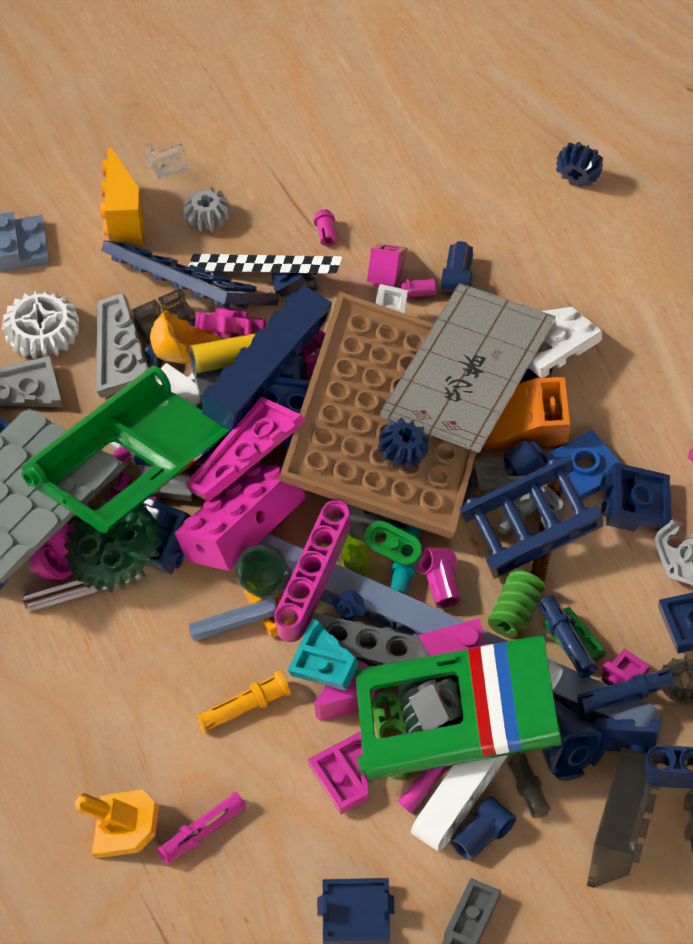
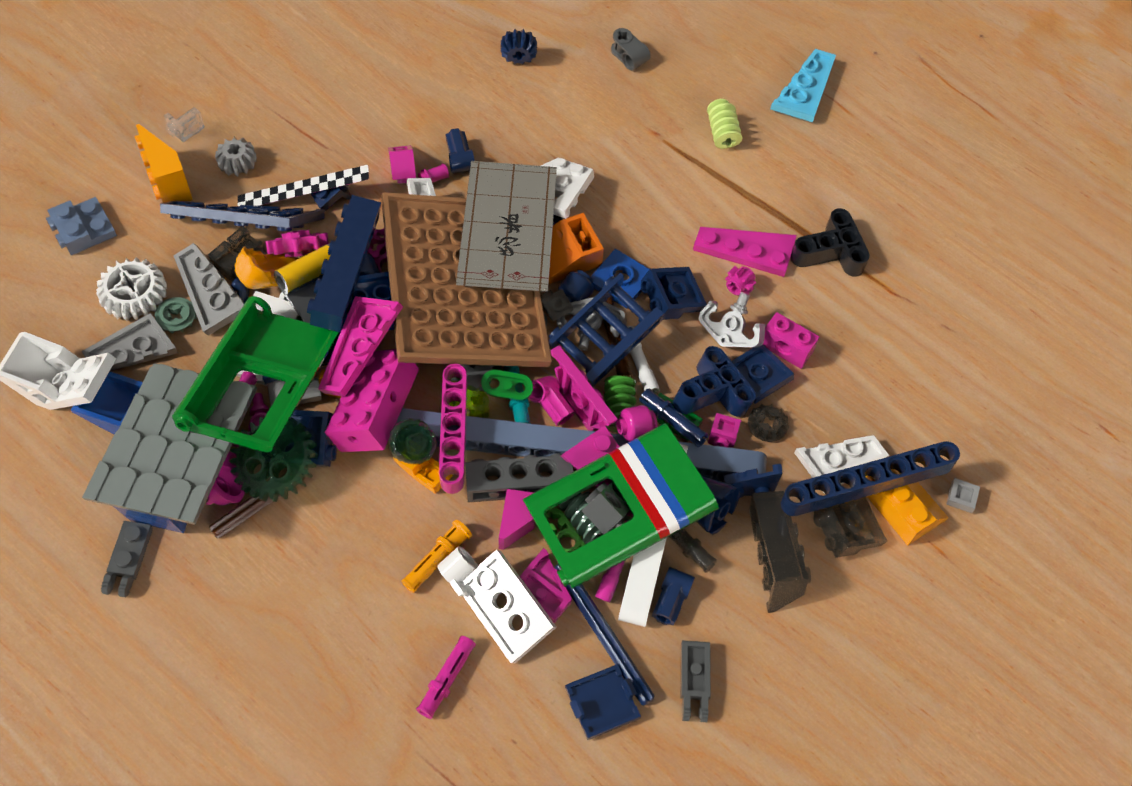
camera: 30 degrees left, 5 degrees up
light orange piece [74,789,159,858] -> none
sand blue axle [189,597,278,641] -> none
teal wing [288,619,359,691] -> none
dark pink pin [313,209,338,246] -> none
dark blue plate [331,590,365,621] -> none
dark blue gear [378,417,430,471] -> none
dark blue pin [577,668,674,714] -> none
none -> sand green gear [155,297,197,334]
none -> white hinge [438,546,557,663]
none -> dark pink wing [551,345,617,431]
none -> dark blue axle [555,564,655,706]
none -> dark pink head [616,405,657,442]
none -> white piece [627,326,660,394]
none -> dark blue beam [673,346,756,417]

